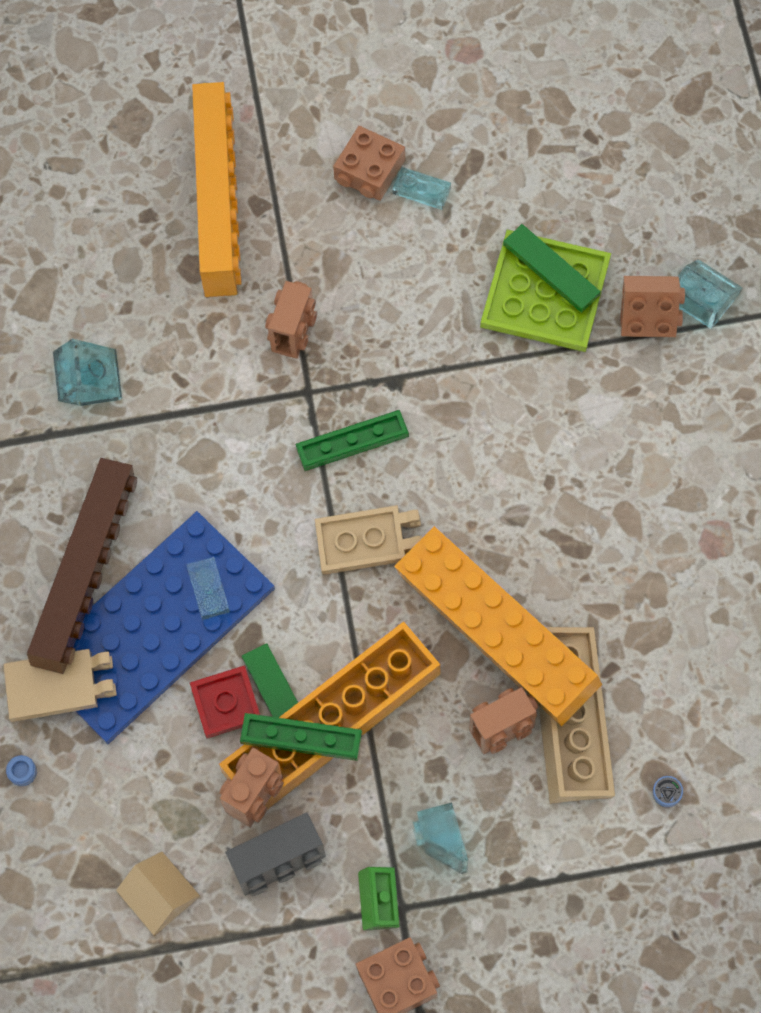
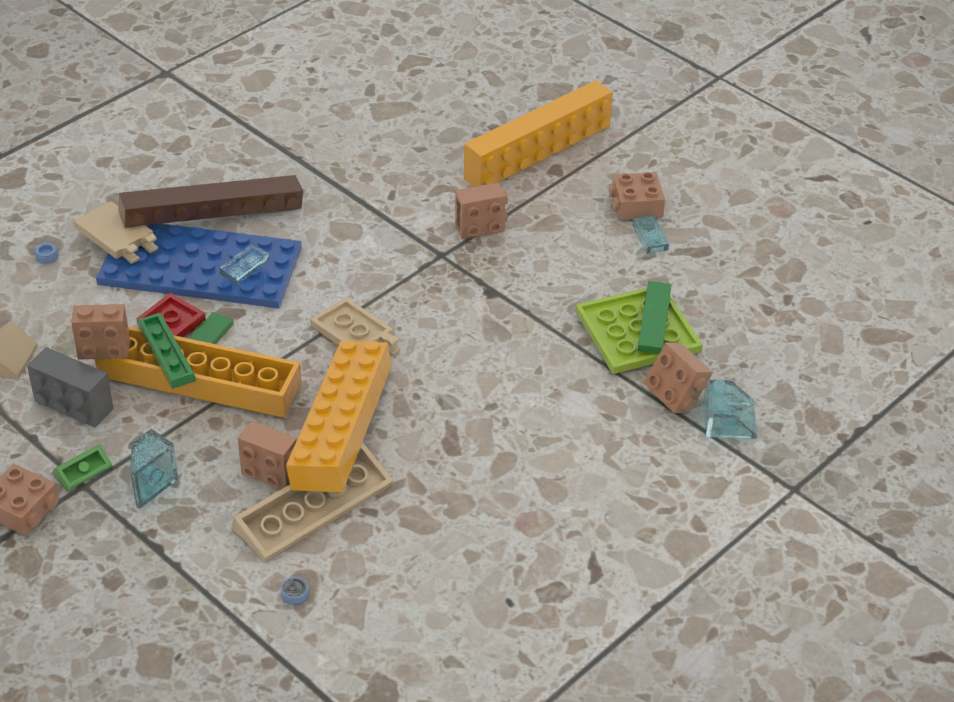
camera: 50 degrees right, 25 degrees down
clear light blue slope [53,338,122,406] -> none
green tile [295,409,409,471] -> none

